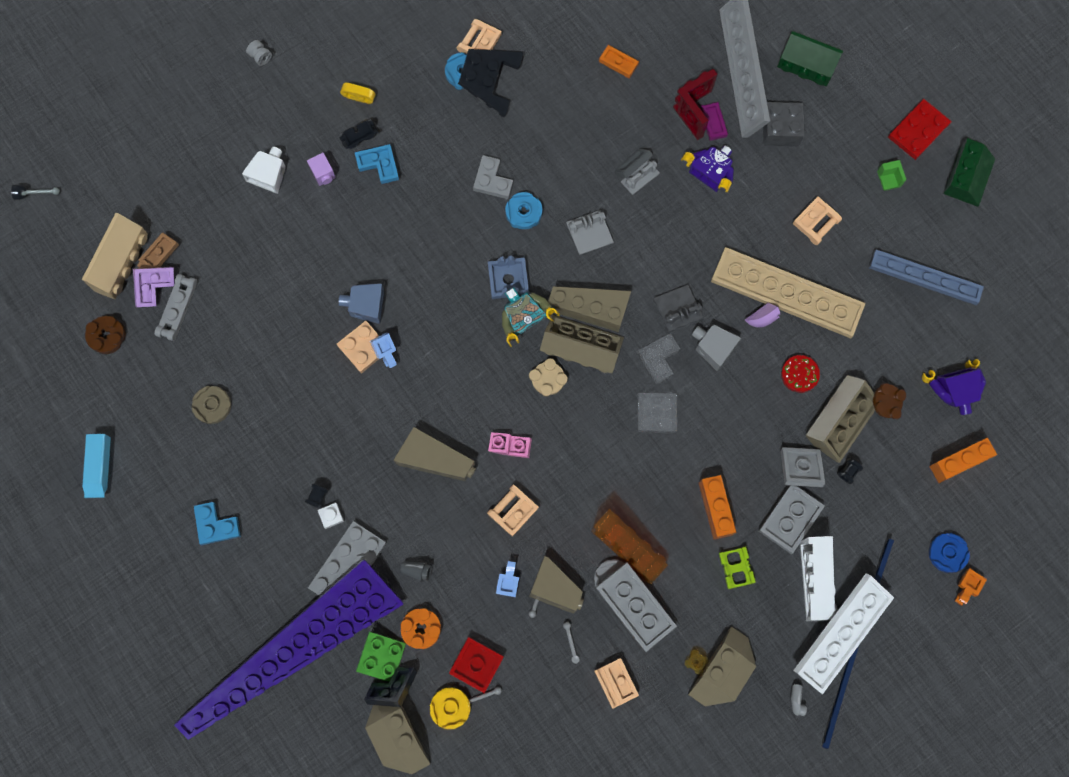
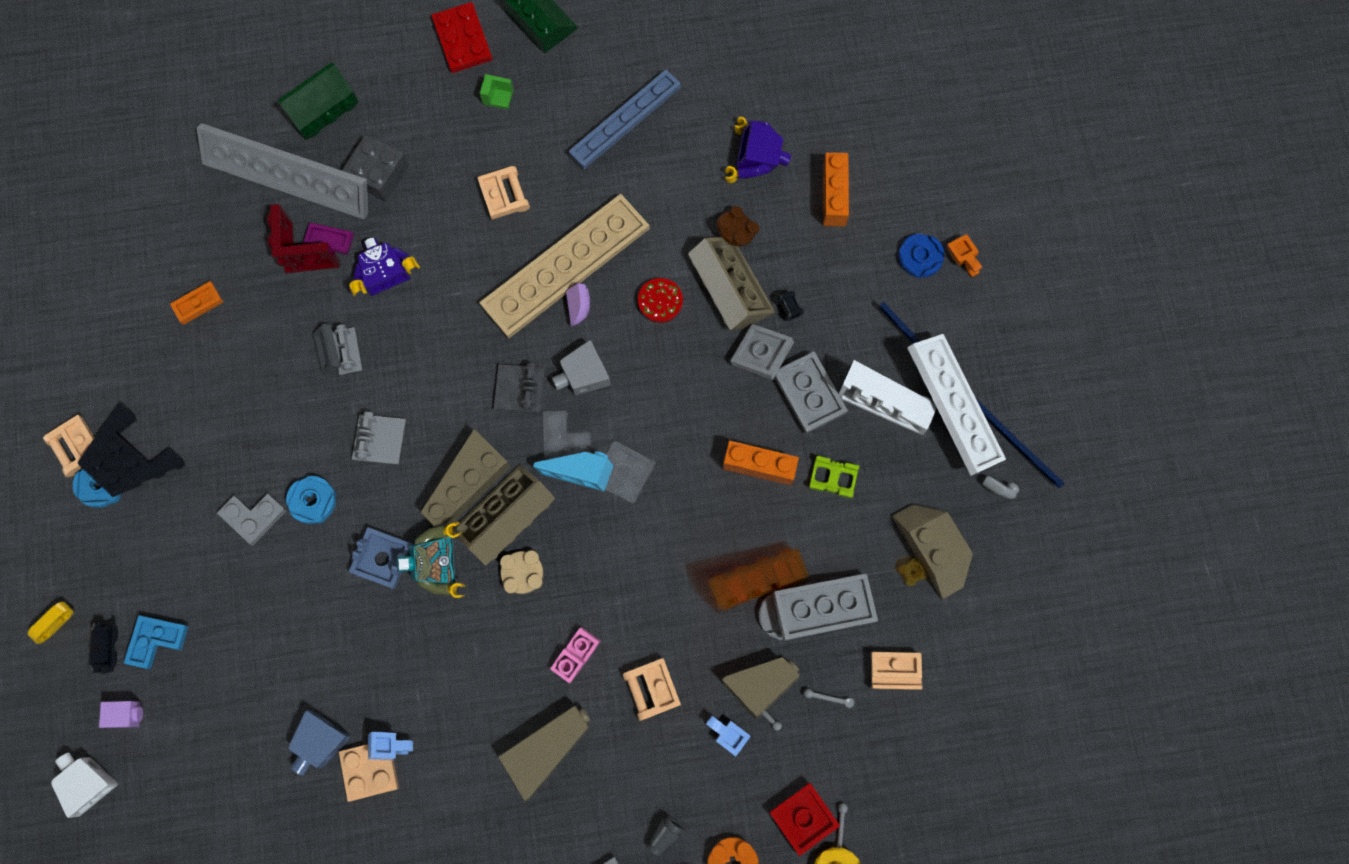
camera: 60 degrees left, 0 degrees up
none -> medium azure slope [533,451,614,492]

